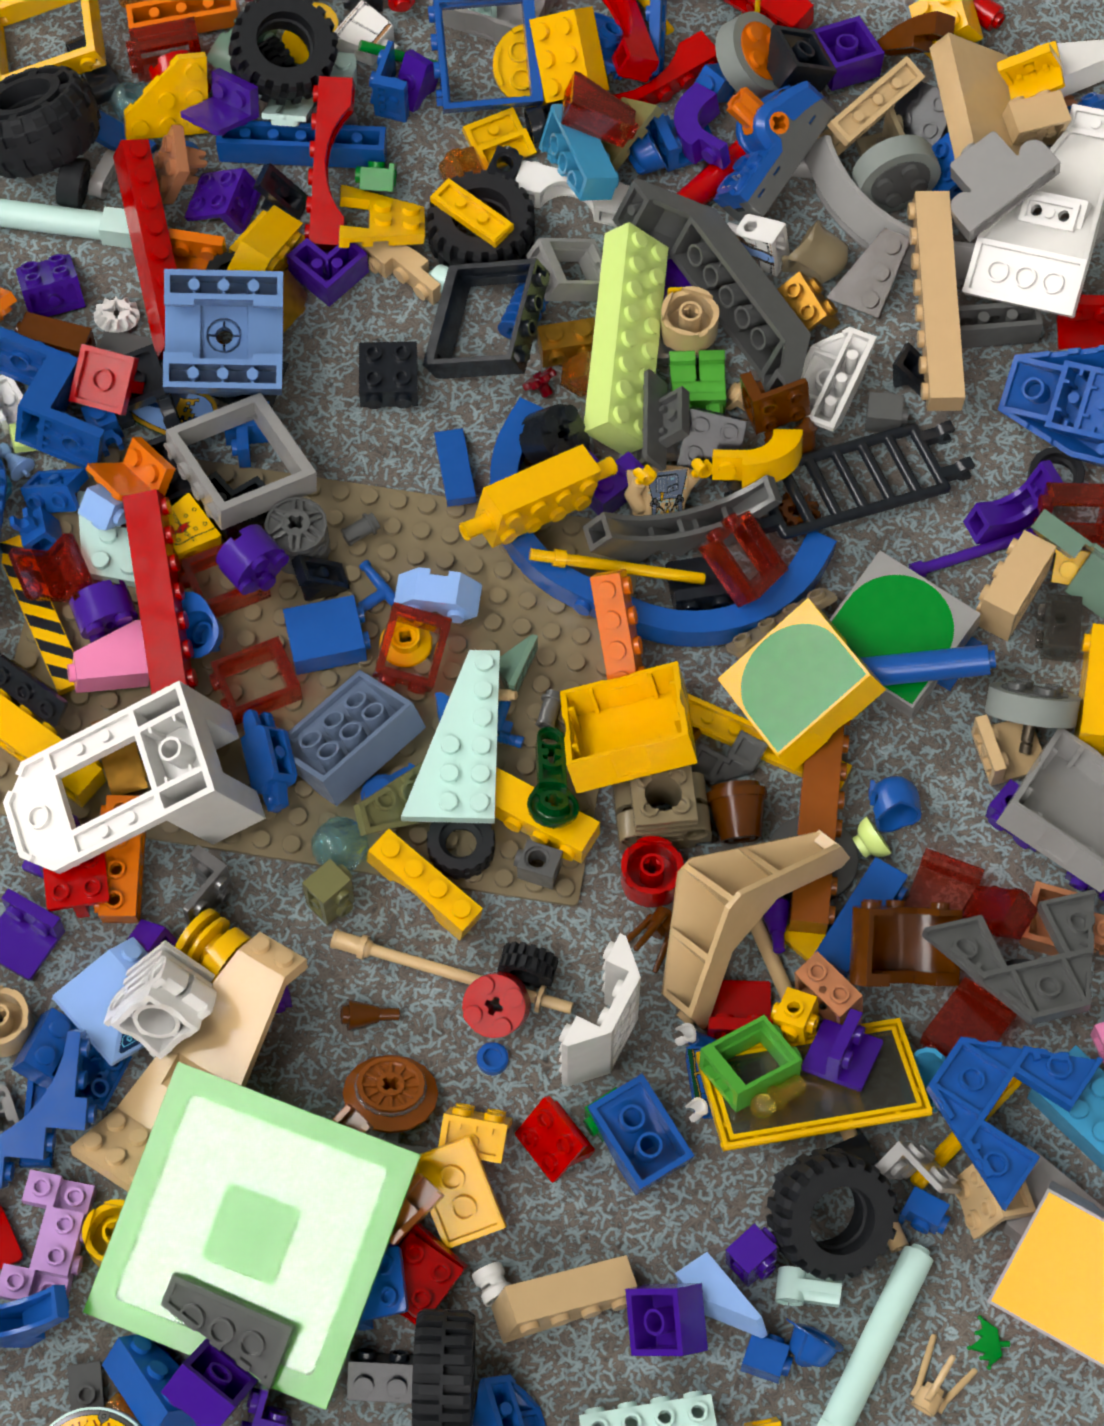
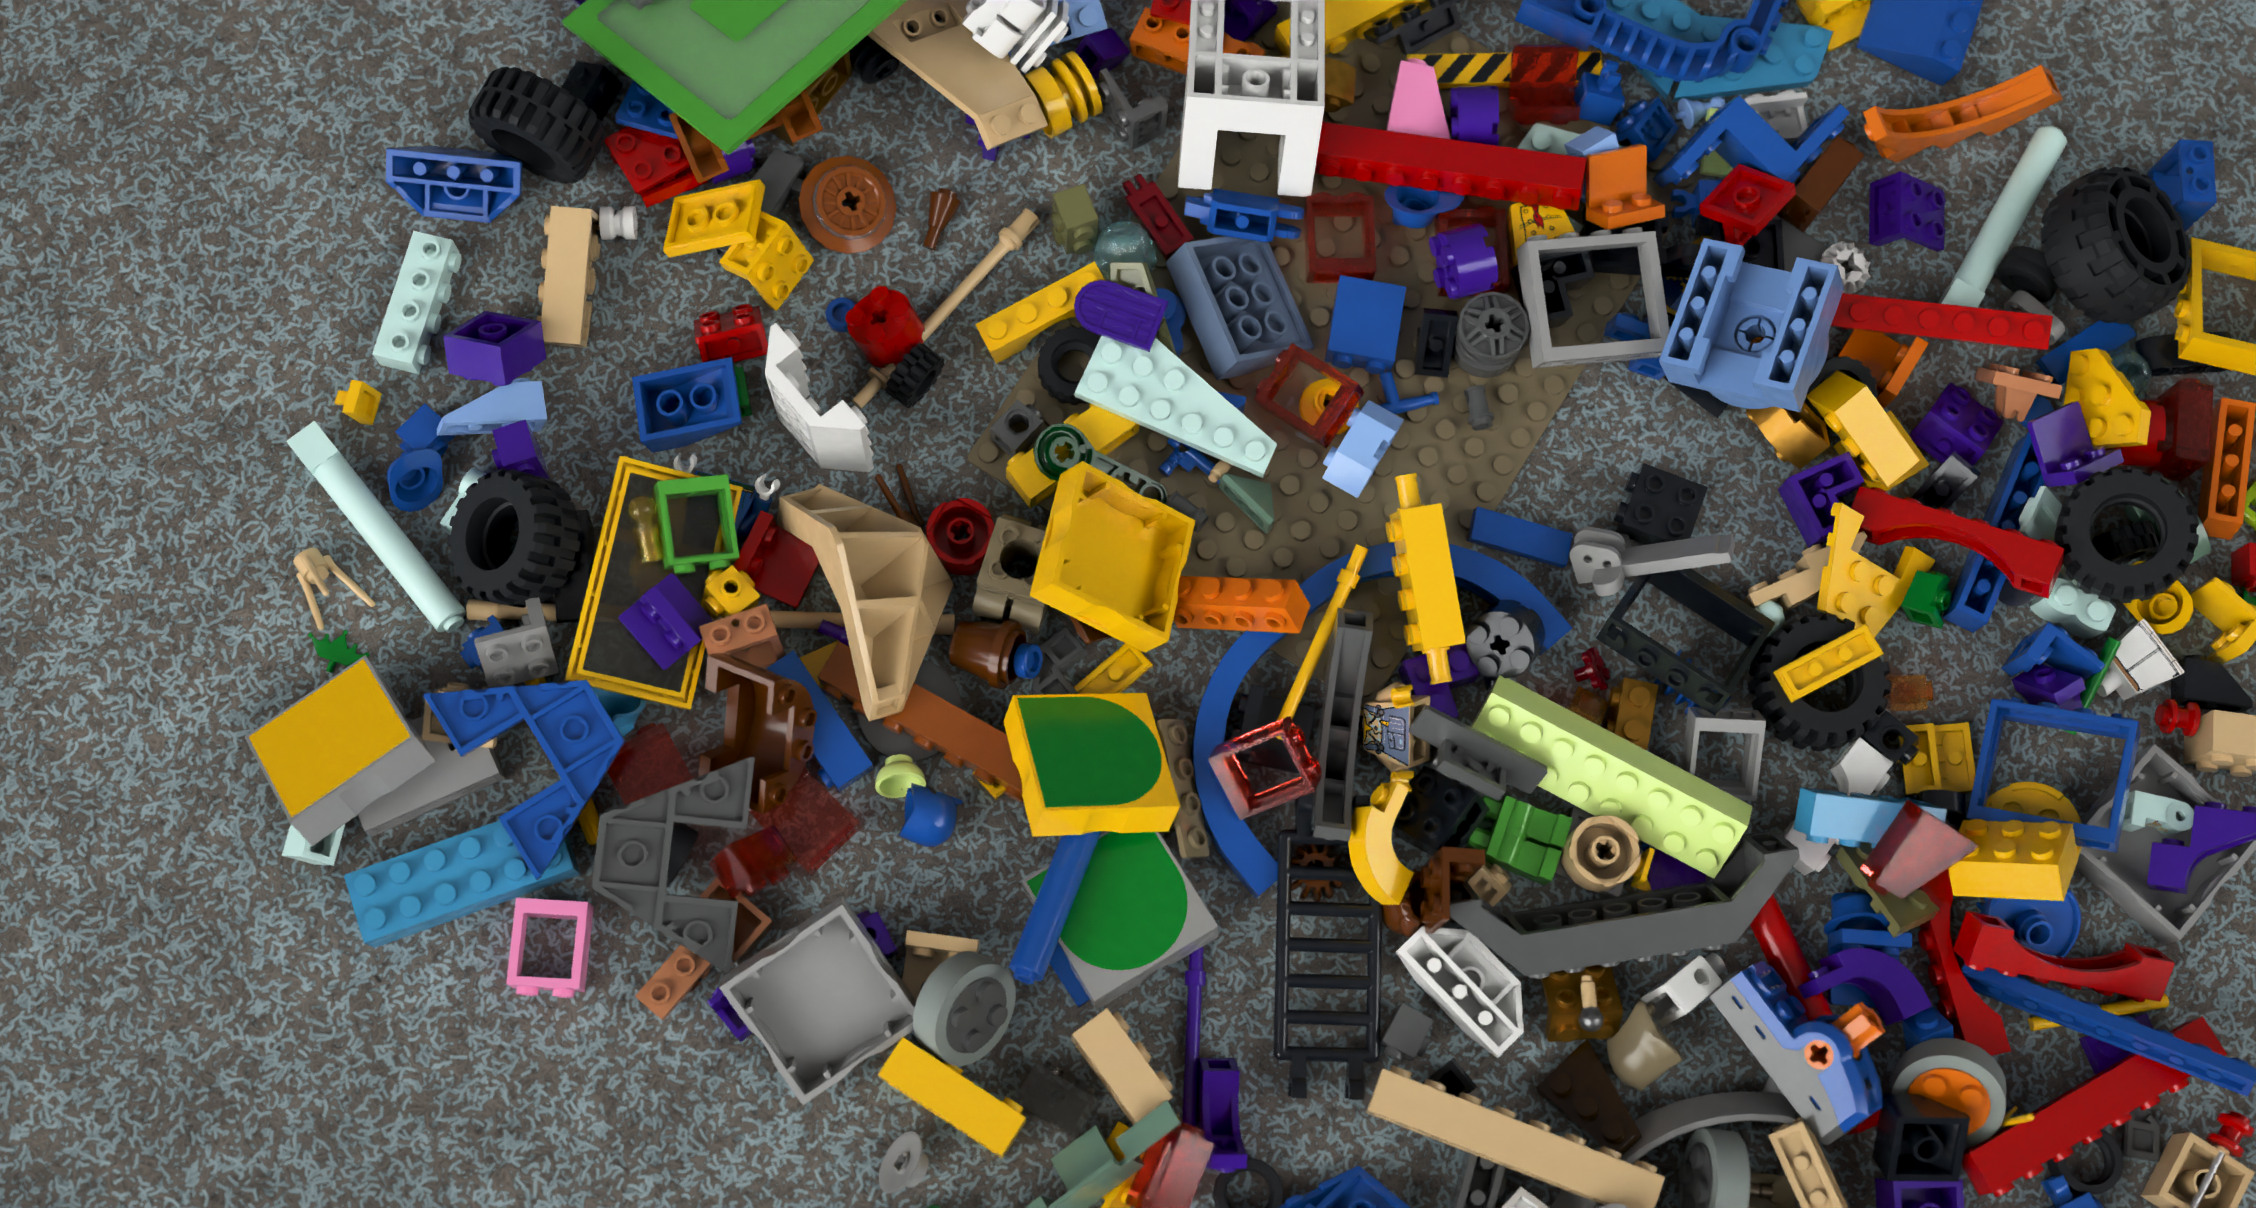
camera: 105 degrees right, 10 degrees up
none -> blue tile [1013,643,1043,679]
none -> dark purple window [1074,280,1169,352]
none -> dark red hinge [1122,173,1194,260]
none -> light grey piece [1570,527,1735,596]
none -> piece [1578,975,1604,1032]

